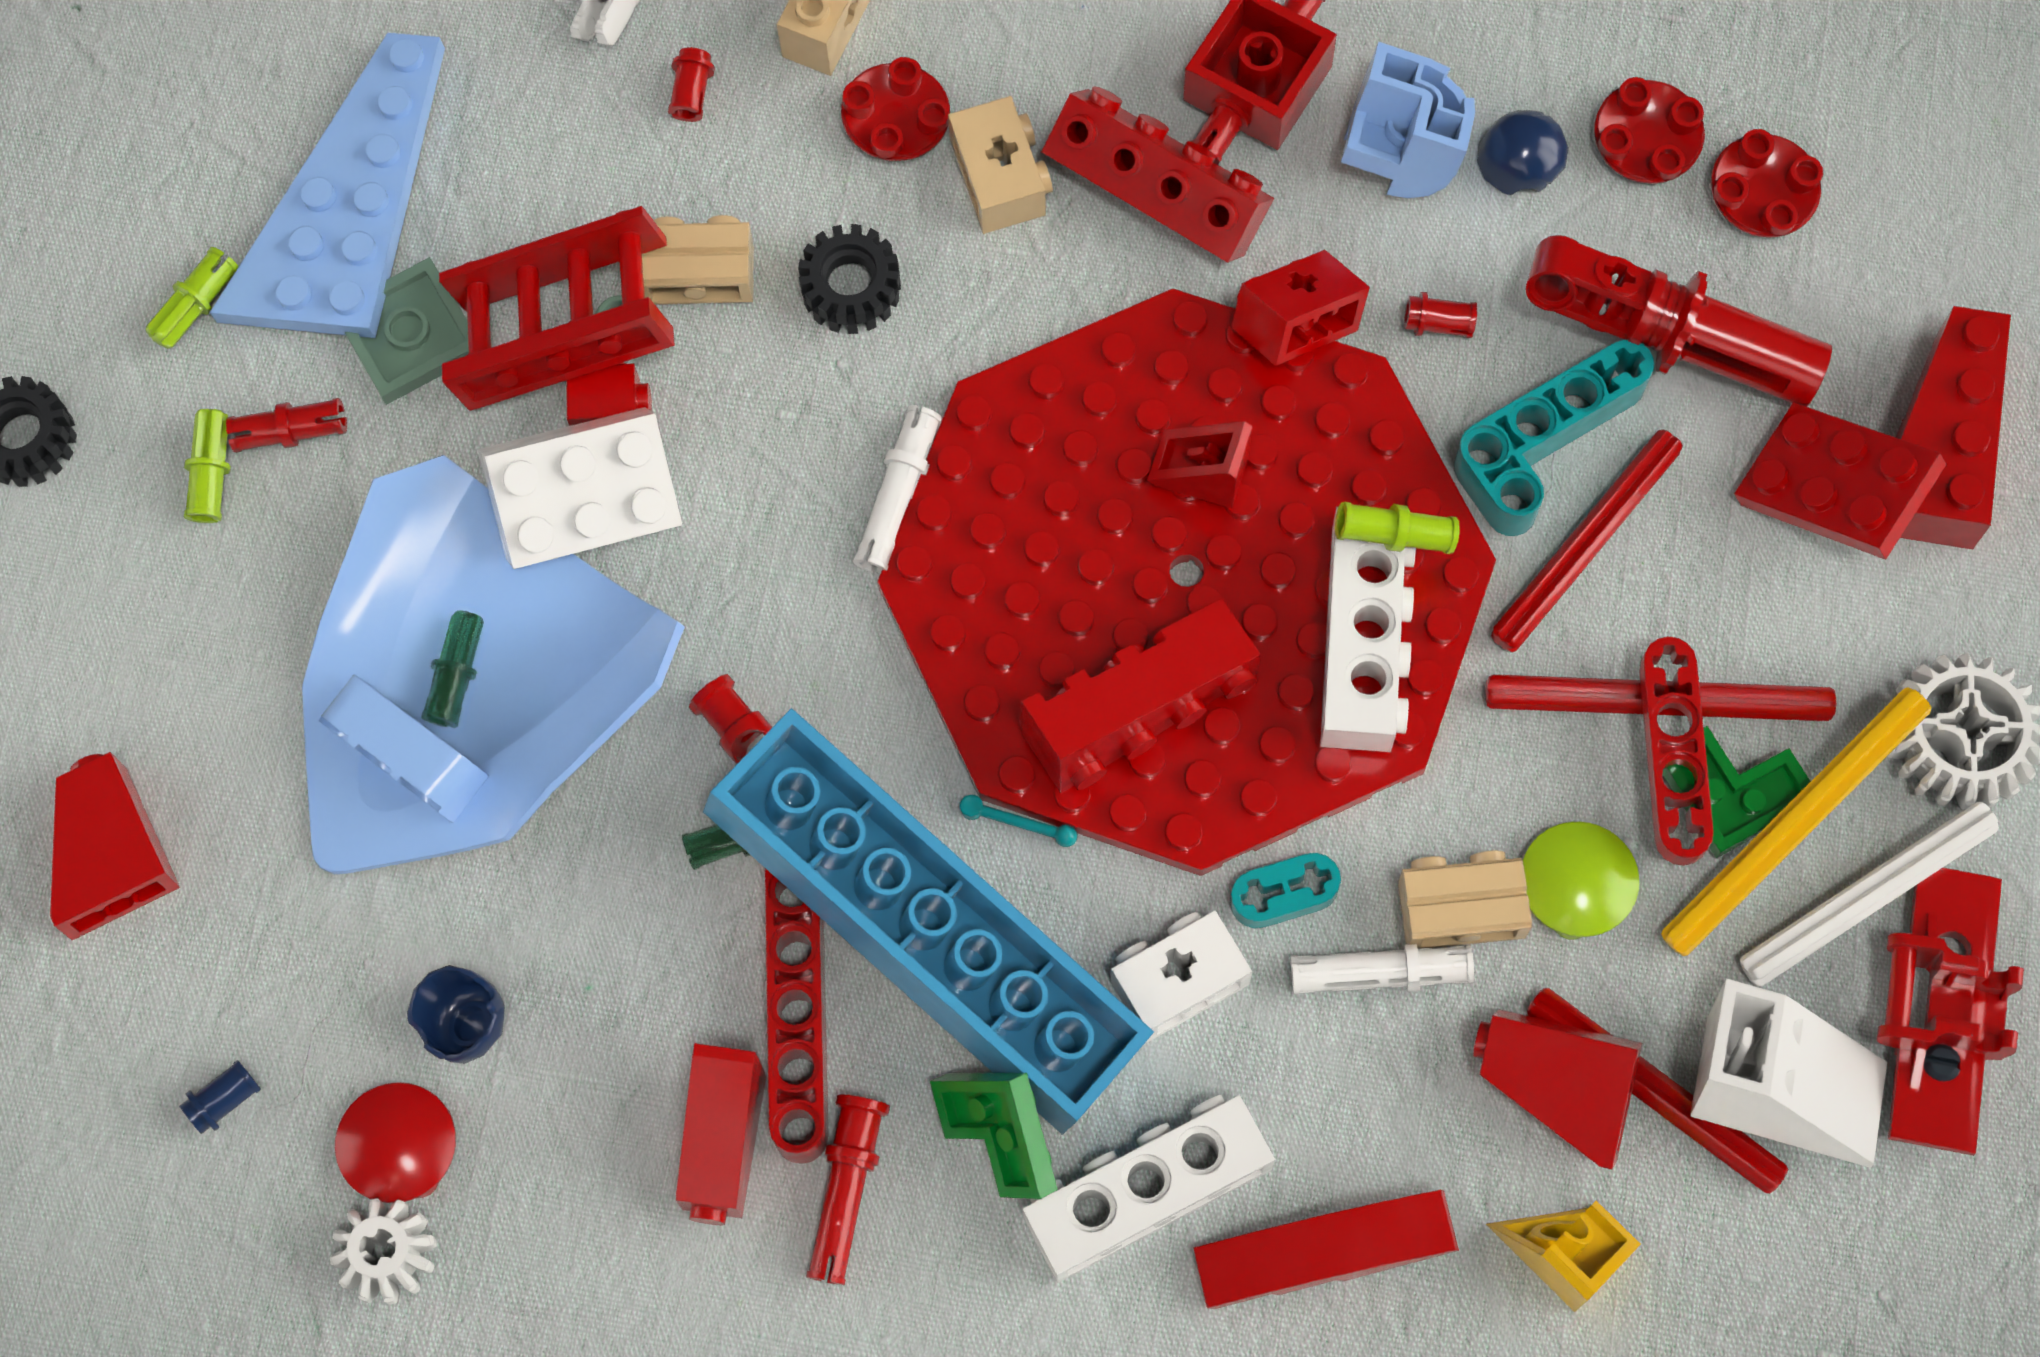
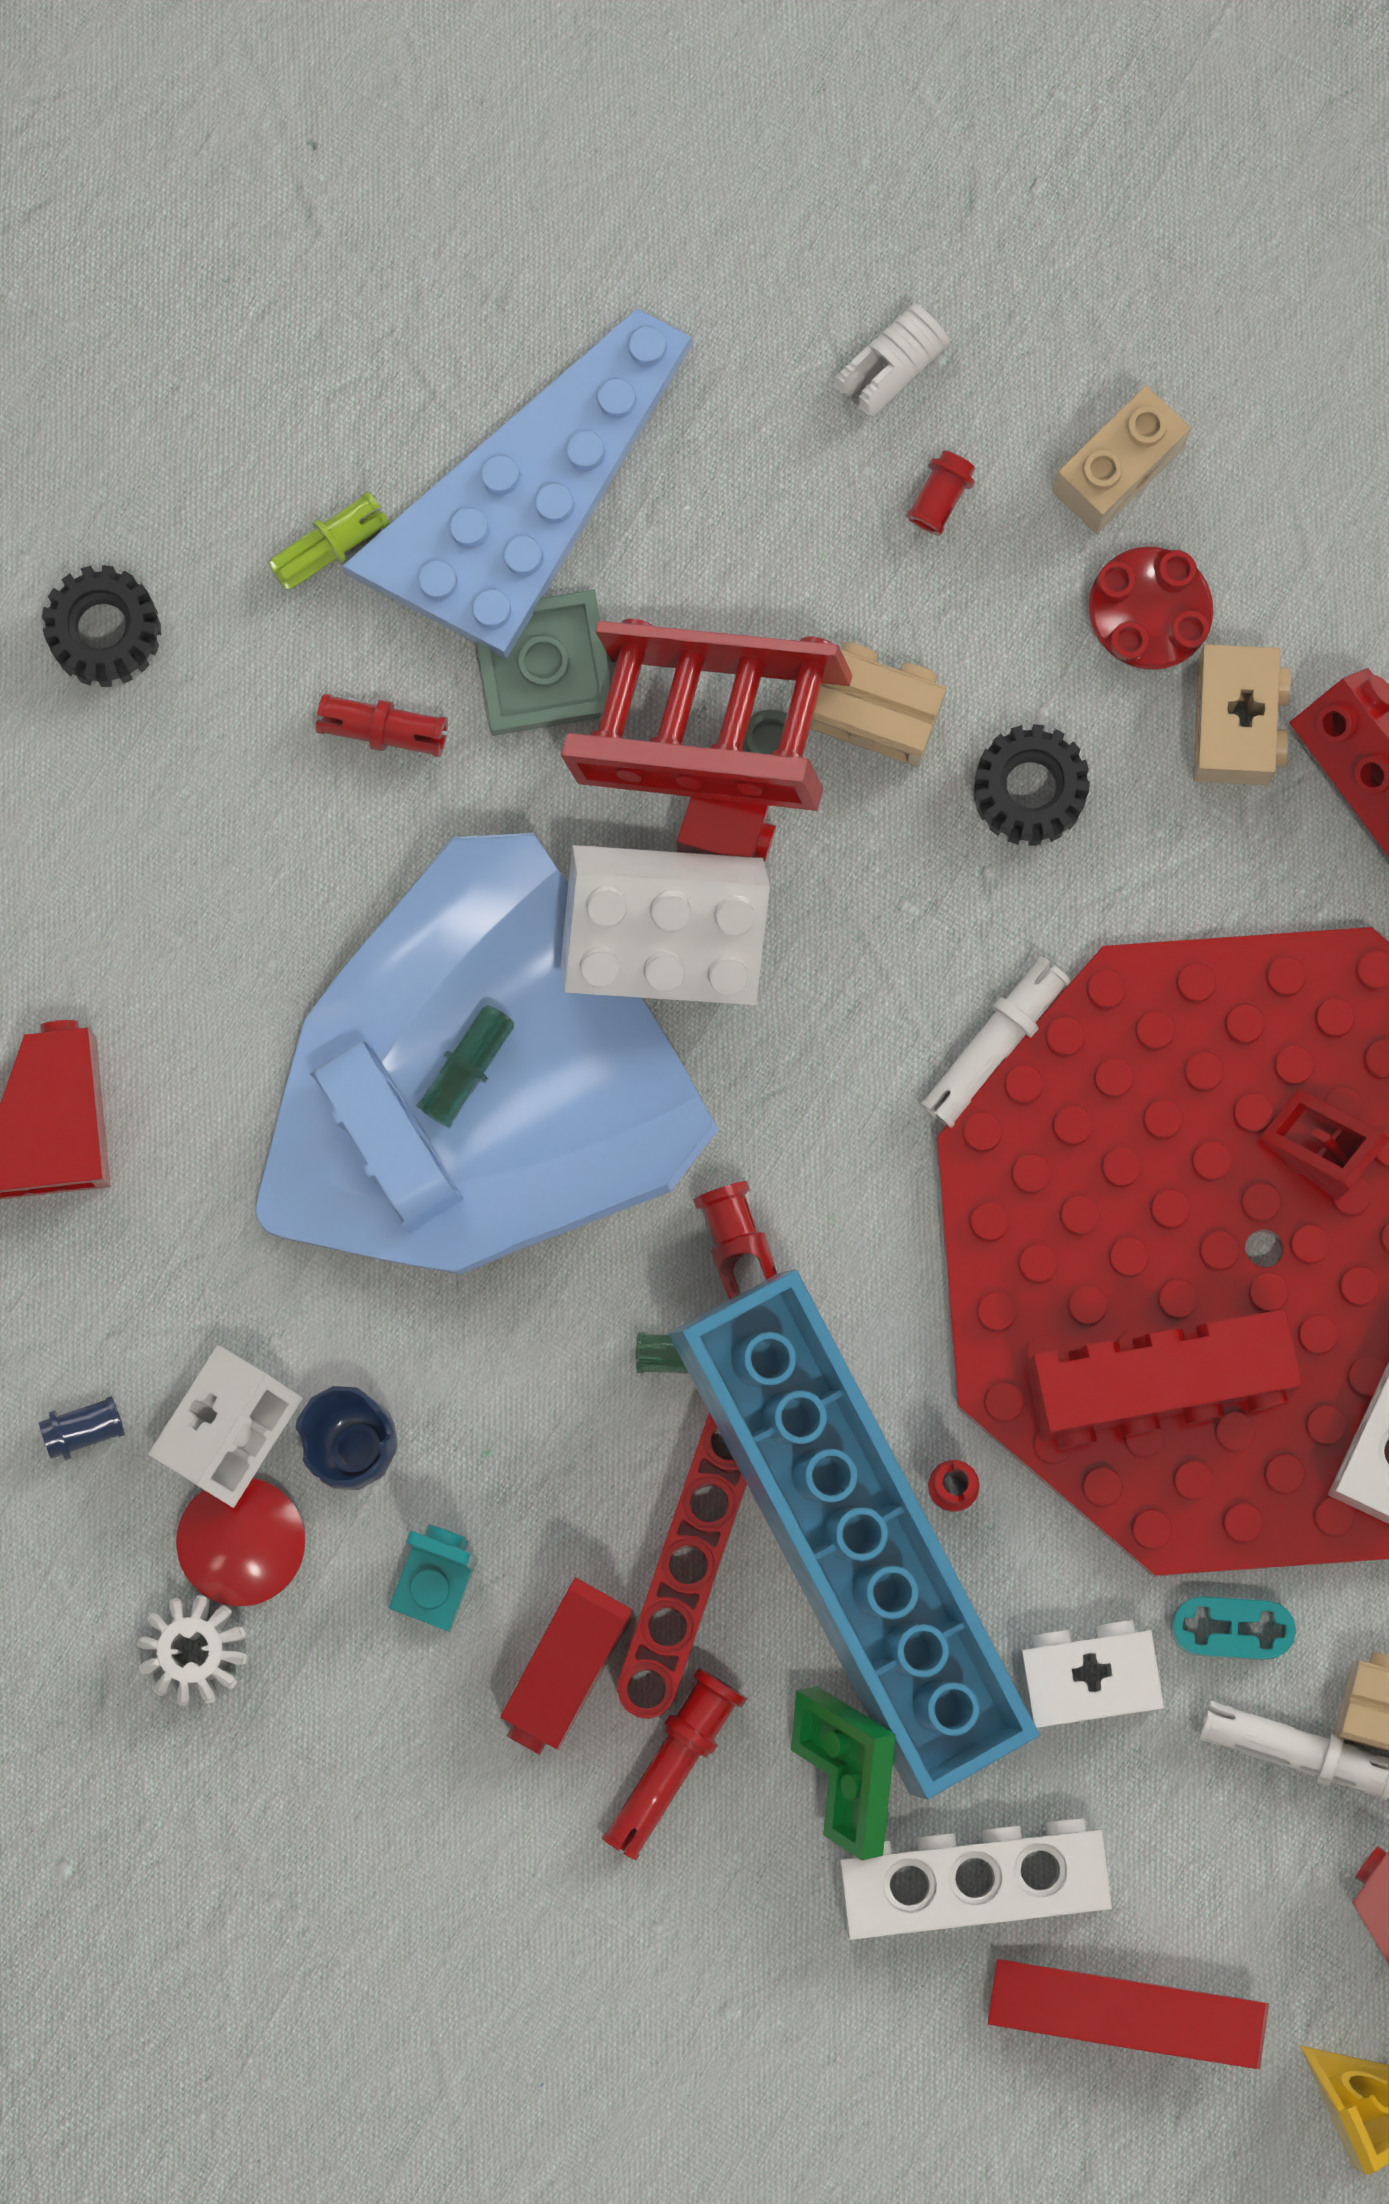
camera: 20 degrees right, 10 degrees up
lime axle [184,409,231,523] -> none
teal hinge [960,795,1078,847] -> none
none -> white brick [148,1345,303,1508]
none -> teal bracket [388,1524,478,1632]
none -> red pin [928,1460,980,1512]

